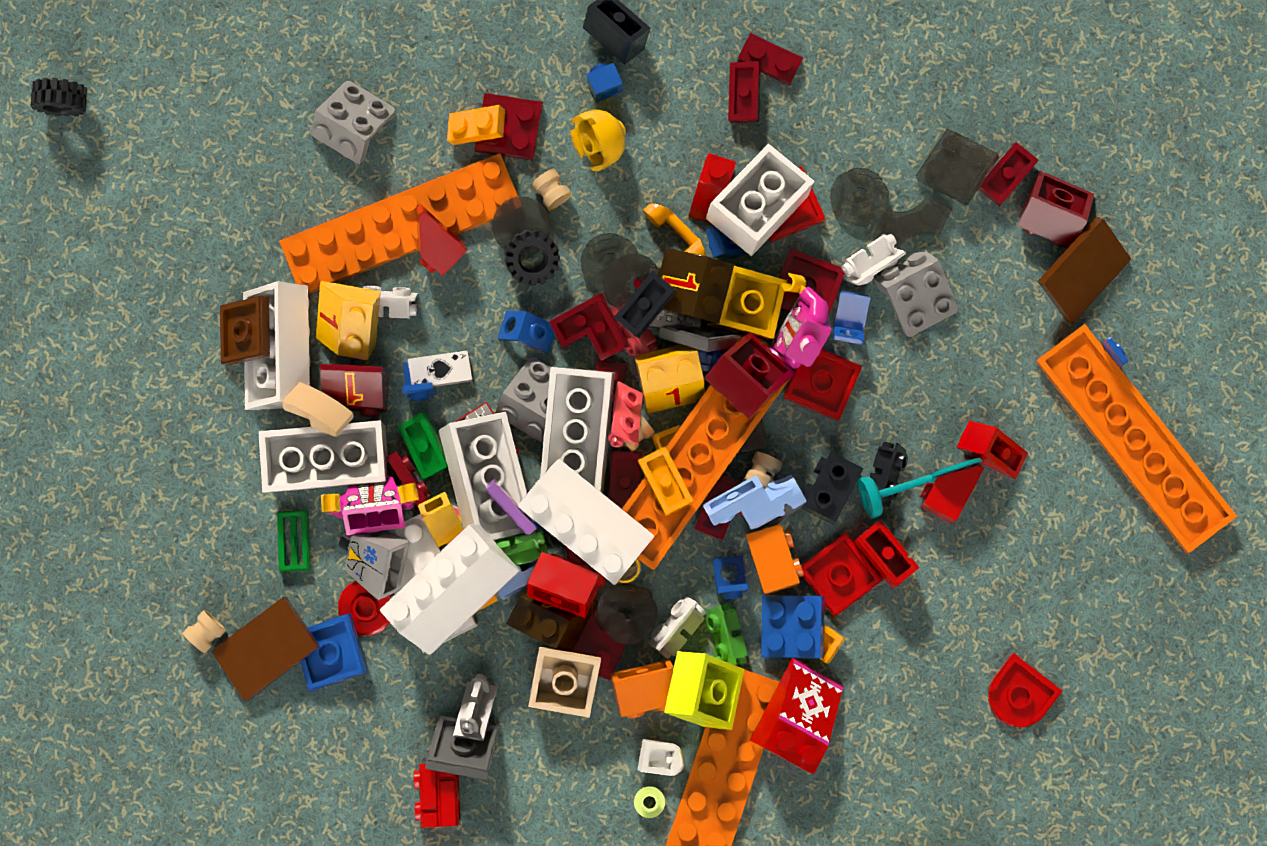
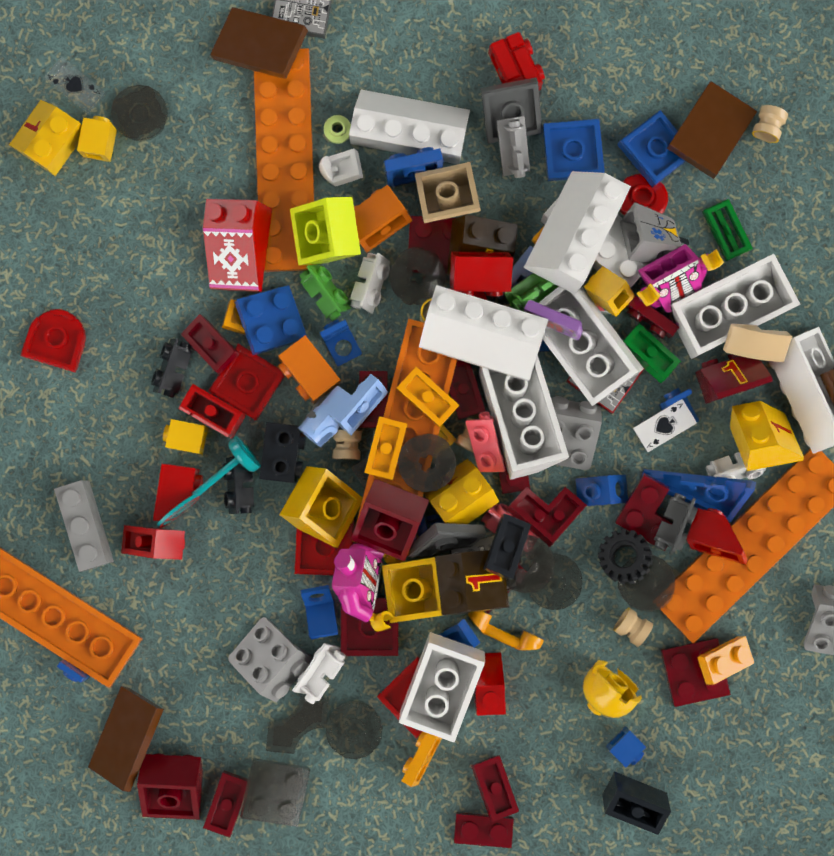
camera: 155 degrees right, 5 degrees up
none -> light grey brick [54,480,114,572]
none -> black hinge [151,339,193,398]
none -> yellow brick [163,419,209,455]
none -> dark red plate [181,314,240,374]
none -> yellow slope [279,466,363,548]
none -> white slope [349,89,470,164]
none -> light orange plate [364,416,408,480]
none -> blue plate [384,147,443,188]
none -> clear smoke plate [398,434,456,492]
none -> light orange plate [402,732,442,787]
none -> blue plate [542,119,605,181]
none -> dark red plate [615,473,673,551]
none -> blue wing [640,469,756,523]
none -> dark grey hinge [654,493,698,555]

